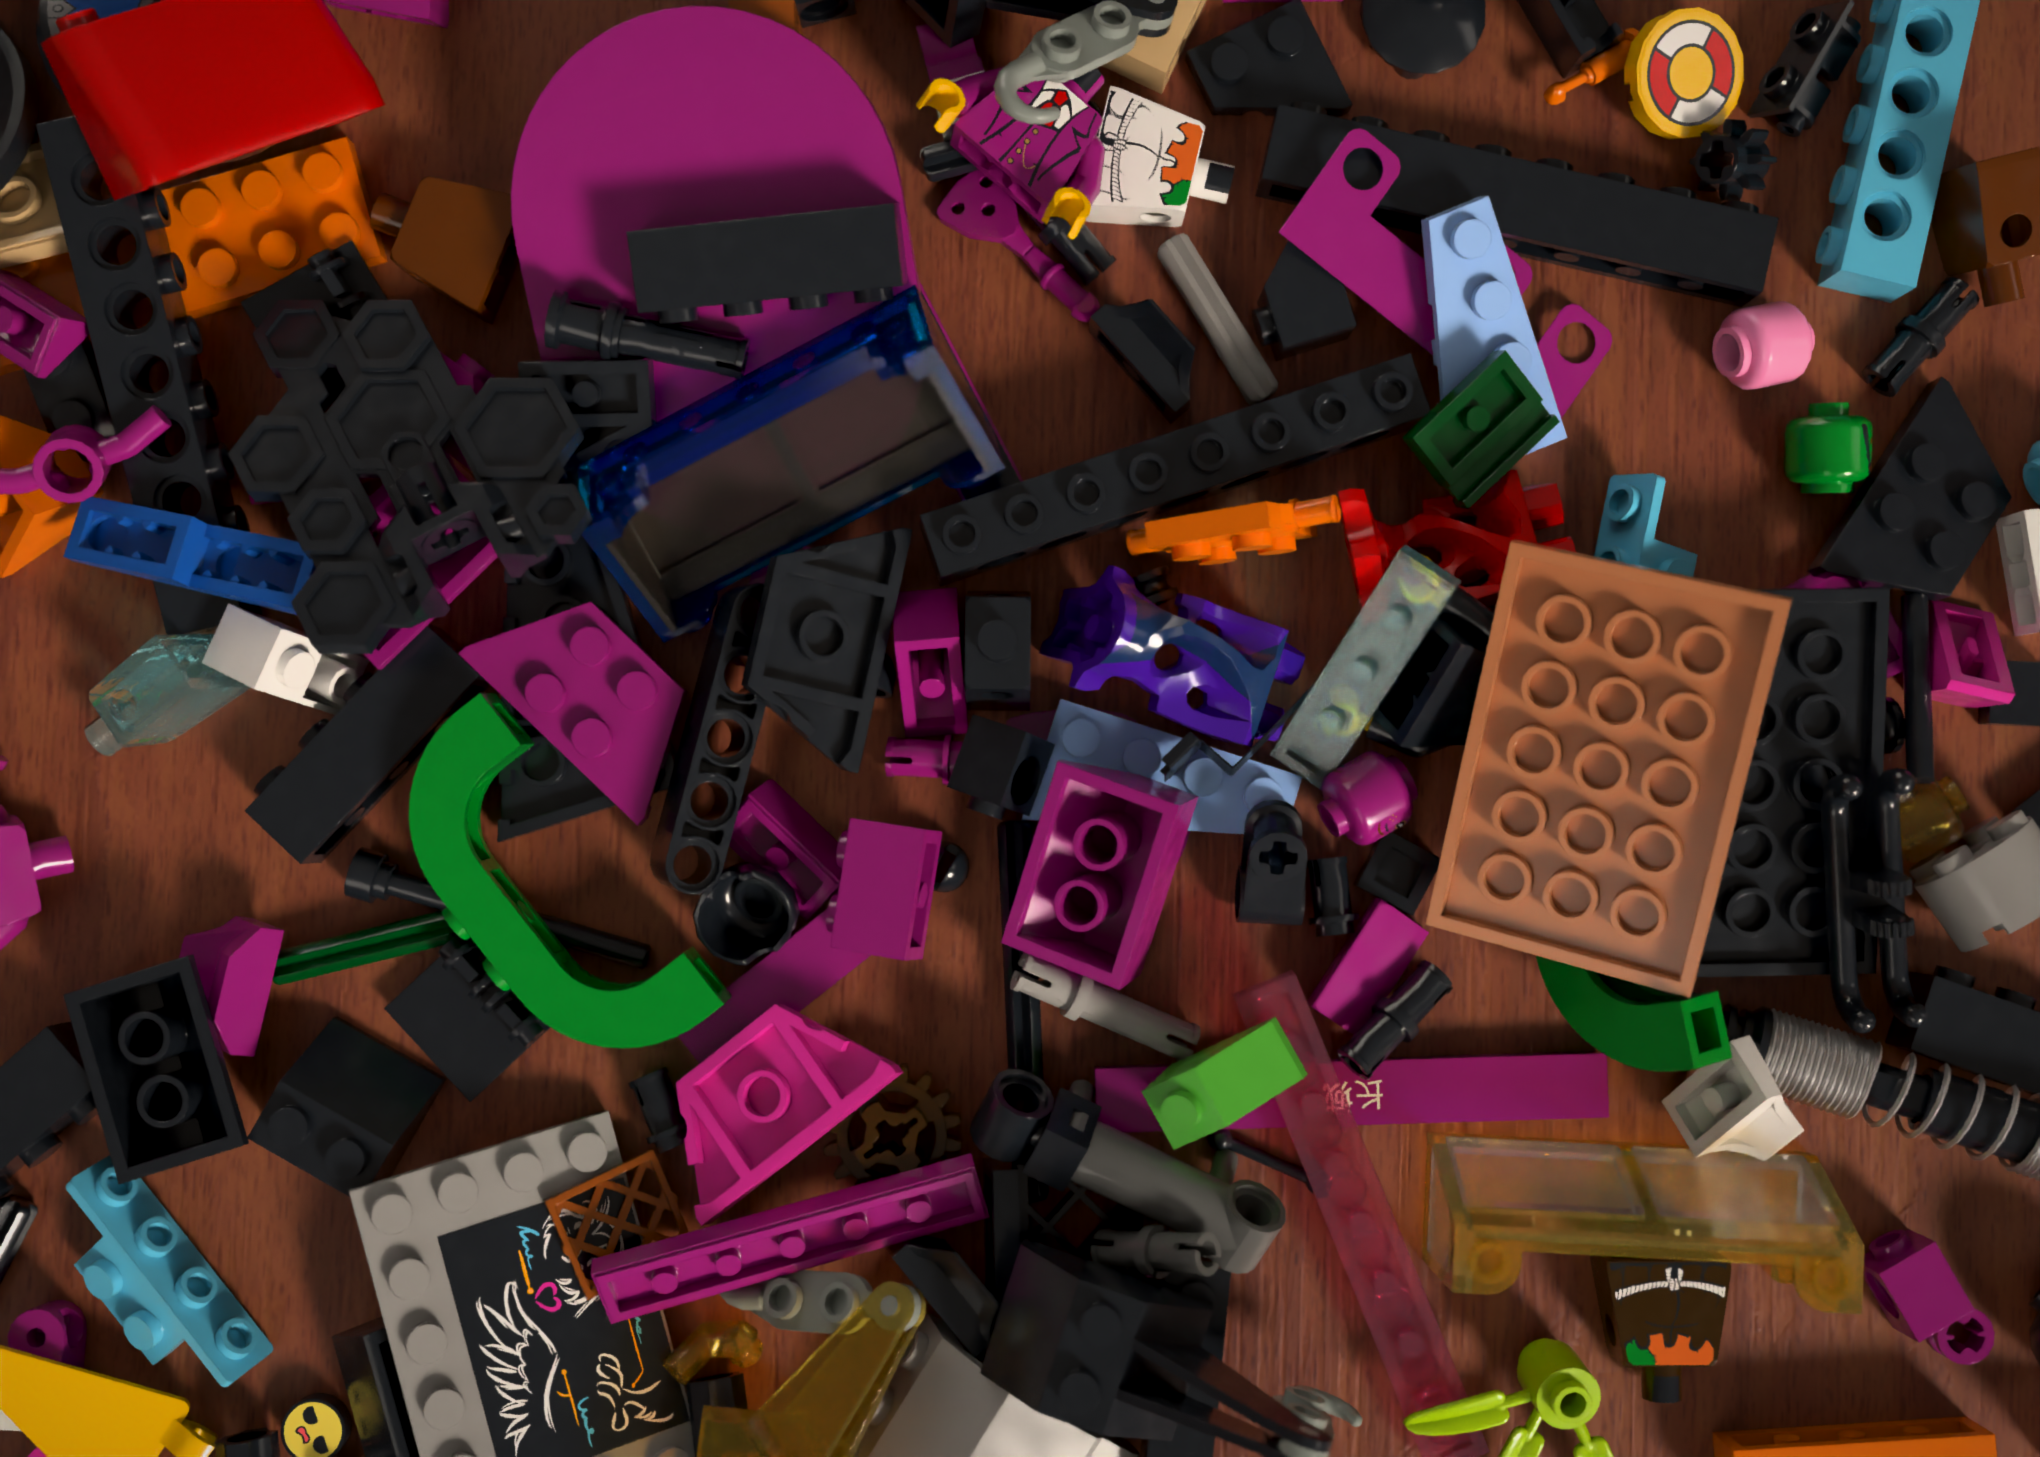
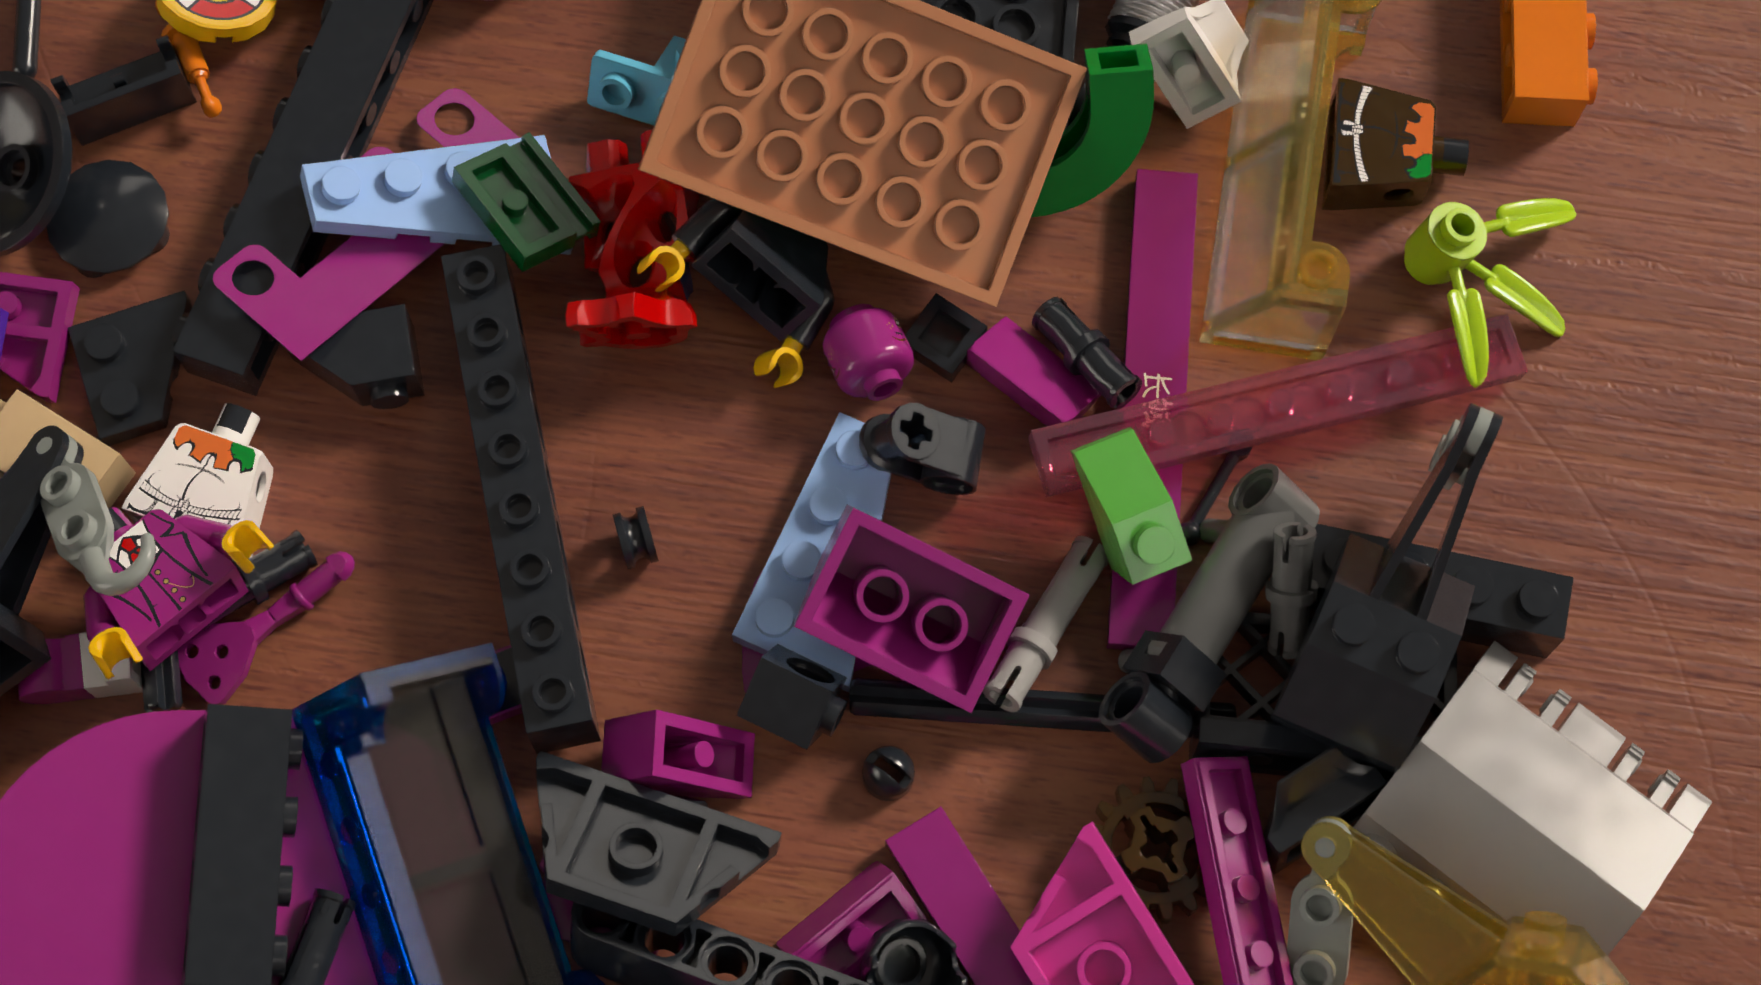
camera: 85 degrees left, 15 degrees down
magenta brick [826,818,943,961] -> none
magenta pin [885,735,963,785] -> none
black torso [965,591,1031,711] -> none
dark purple hips [1039,565,1305,747] -> none
black slope [1089,299,1195,424] -> none
orange plate [1126,494,1341,565] -> none
light grey axle [1158,233,1278,405] -> none
black piece [1160,621,1376,782] -> none
clear light blue tile [1270,544,1461,791] -> none
black pin [1307,856,1359,937] -> none

